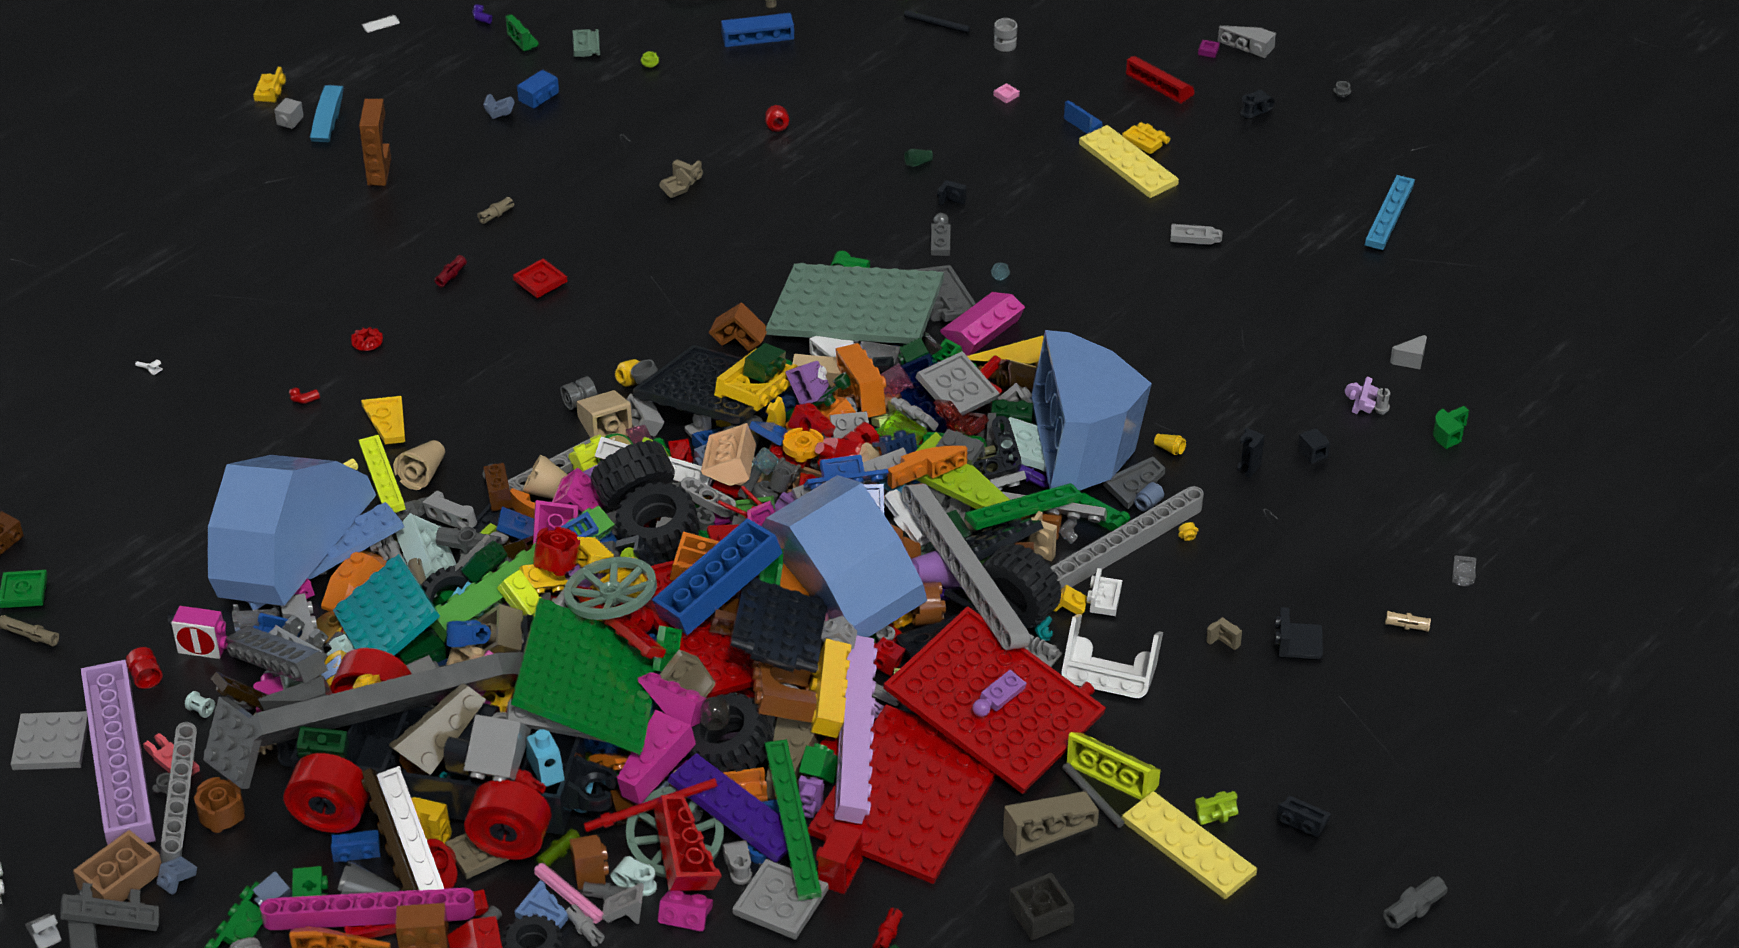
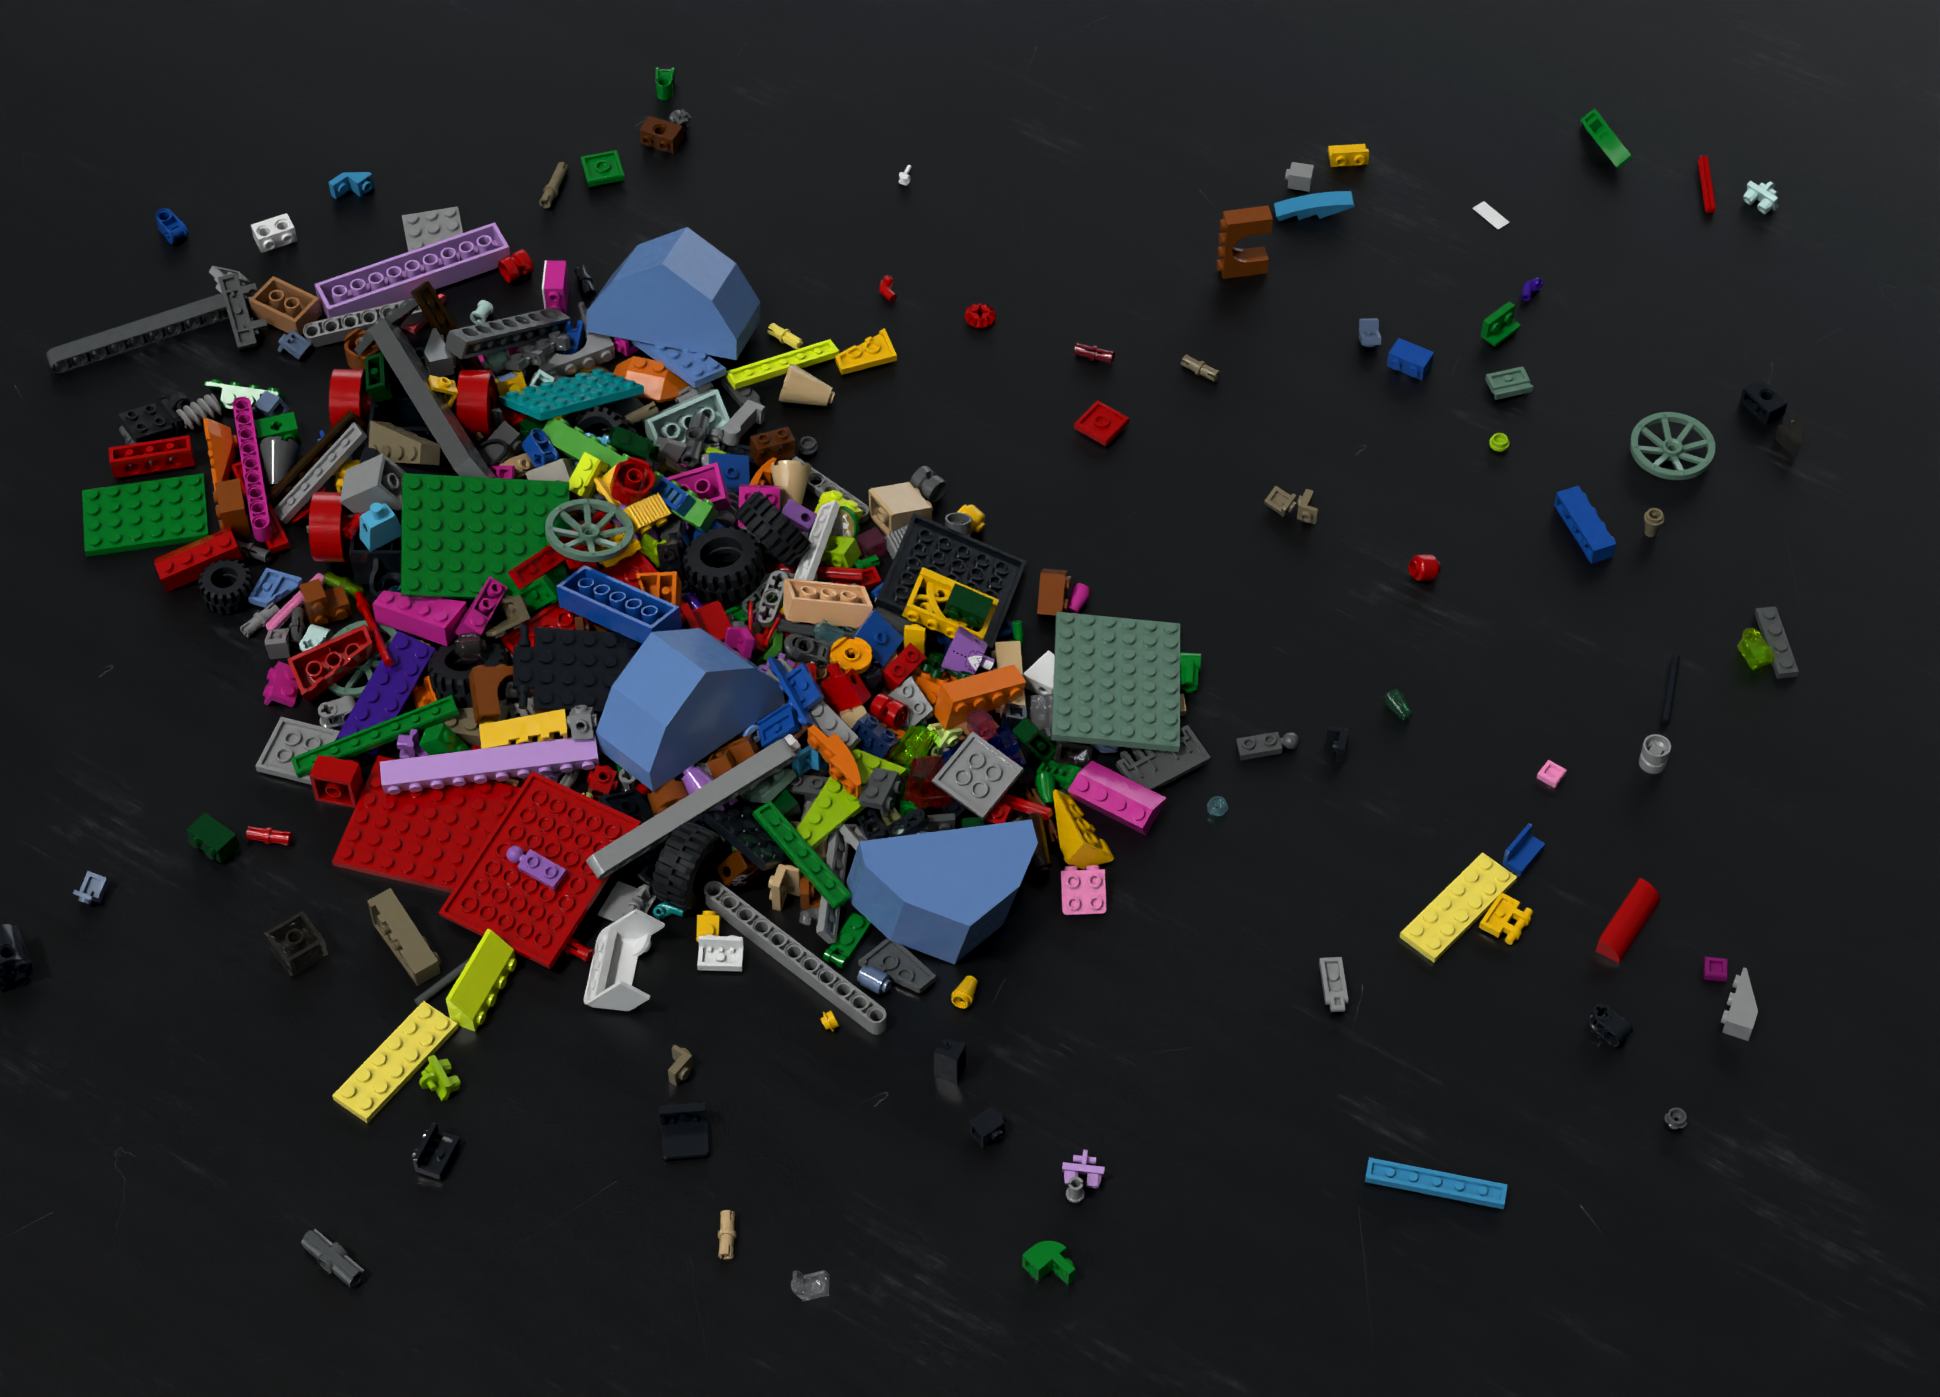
camera: 80 degrees right, 10 degrees up
light grey plate [891,397,939,431] -> none
light grey slope [1390,335,1427,369] -> none

